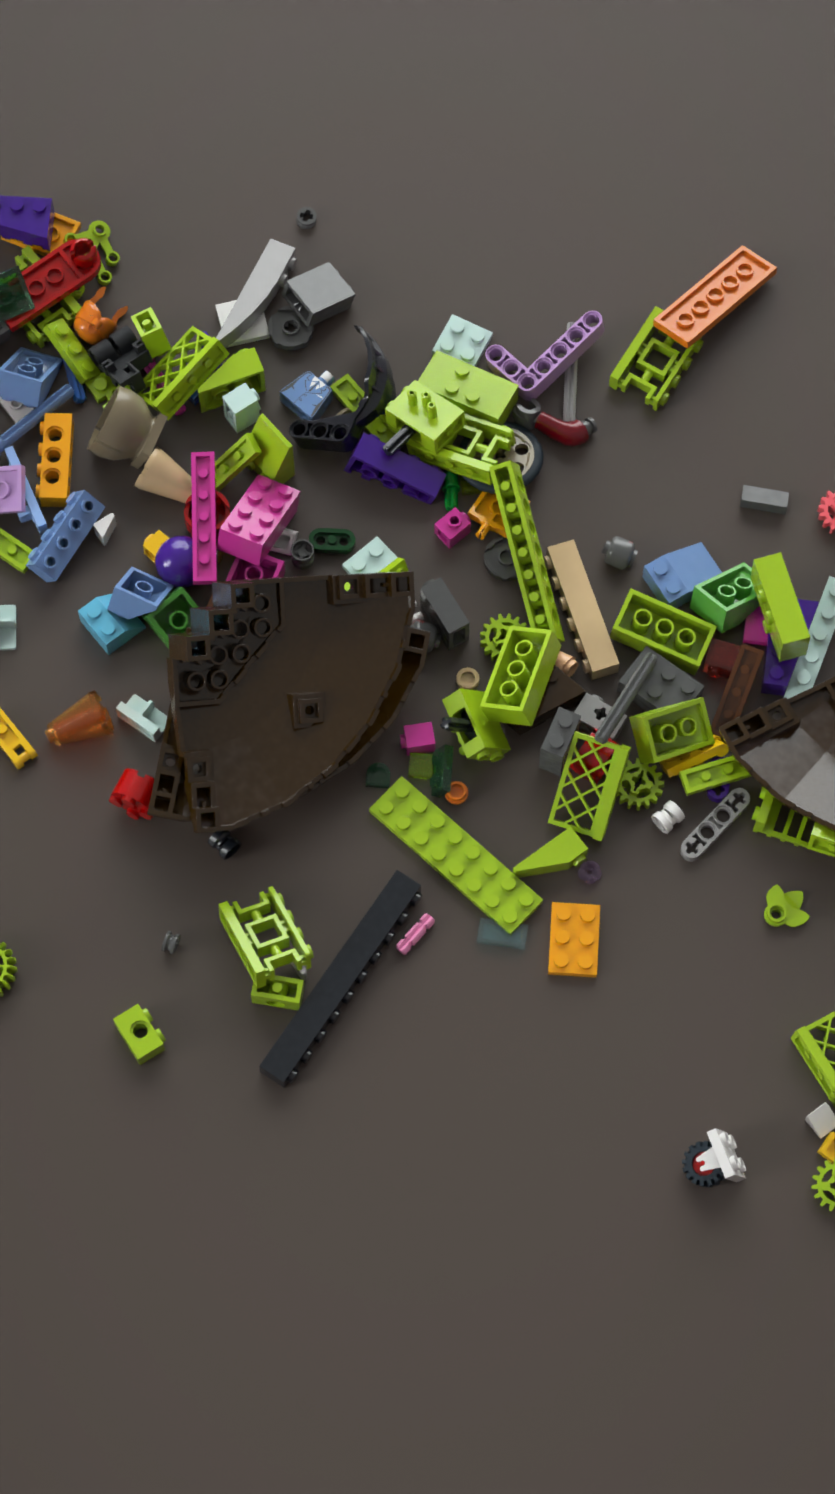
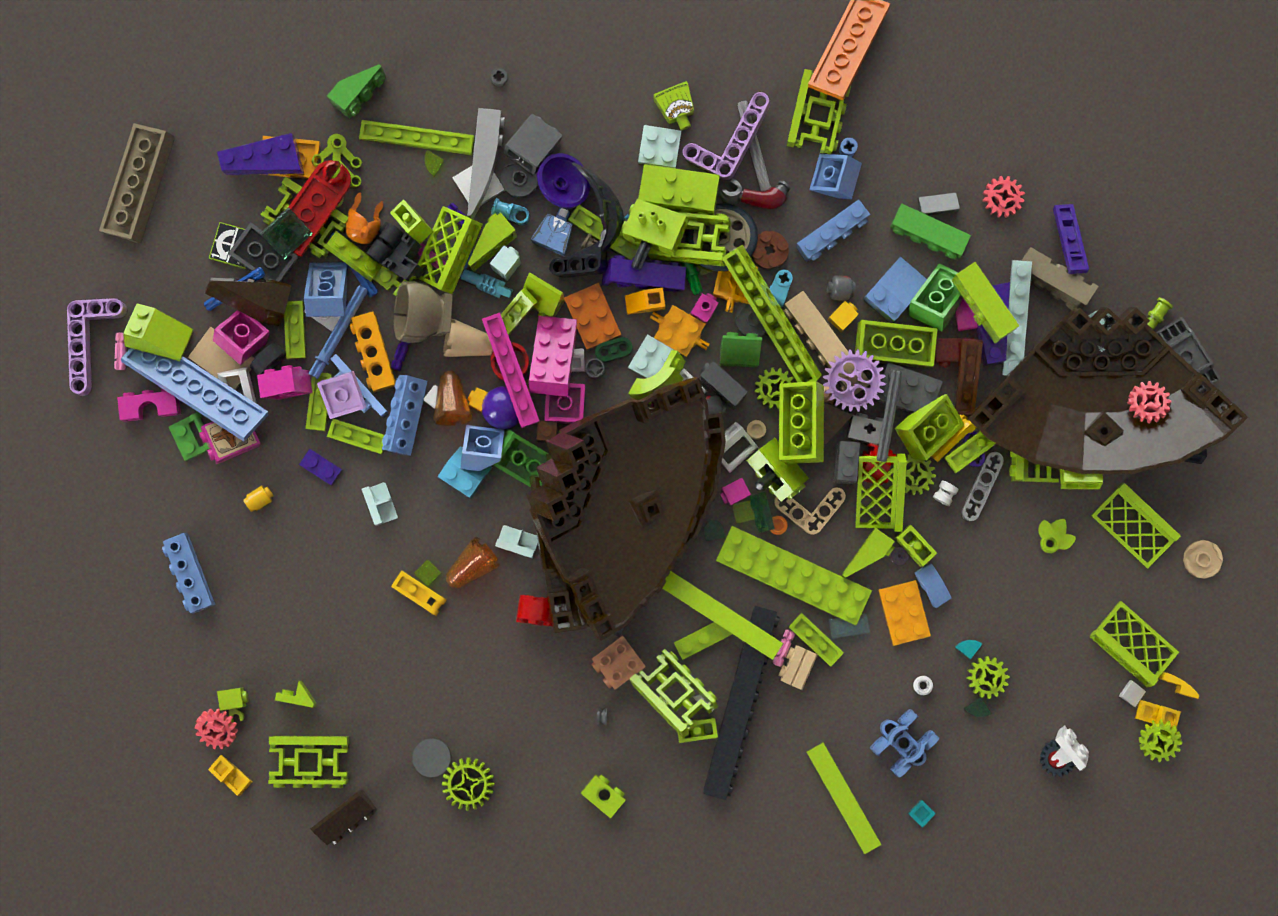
camera: 20 degrees left, 15 degrees up
none -> bright green slope [327,65,386,119]
none -> lime tile [359,120,475,155]
none -> dark purple axle [391,341,410,371]
none -> clear neon green tile [414,559,441,586]
none -> clear neon green tile [425,150,444,177]
none -> clear orange cone [433,371,472,426]
none -> medium azure hinge [461,269,513,298]
none -> medium azure connector [491,198,530,225]
none -> dark purple dish [537,153,590,208]
none -> orange plate [564,283,622,350]
none -> nougat brick [591,636,646,690]
none -> light orange slope [625,288,665,315]
none -> light orange plate [650,305,710,357]
none -> lime torso [653,81,694,130]
none -> lime tile [662,571,784,660]
none -> lime plate [674,622,732,660]
none -> bright green slope [720,332,762,368]
none -> white tile [721,422,758,473]
none -> copper plate [752,231,789,270]
none -> medium azure piece [769,270,793,308]
none -> tan beam [774,488,846,535]
none -> tan brick [779,645,818,690]
none -> lime plate [788,613,844,667]
none -> medium blue brick [796,200,870,262]
none -> lime tile [806,742,881,854]
none -> medium blue slope [809,154,862,199]
none -> lavender gear [823,349,886,412]
none -> yellow brick [828,301,858,333]
none -> medium blue bush [839,138,858,157]
none -> medium blue piece [870,709,939,778]
none -> bright green brick [890,203,971,259]
none -> lime brick [894,525,937,567]
none -> teal tile [908,800,936,828]
none -> white plate [913,676,933,695]
none -> medium blue slope [914,563,952,608]
none -> teal tile [955,640,982,659]
none -> clear green tile [964,697,992,717]
none -> lime gear [966,656,1010,699]

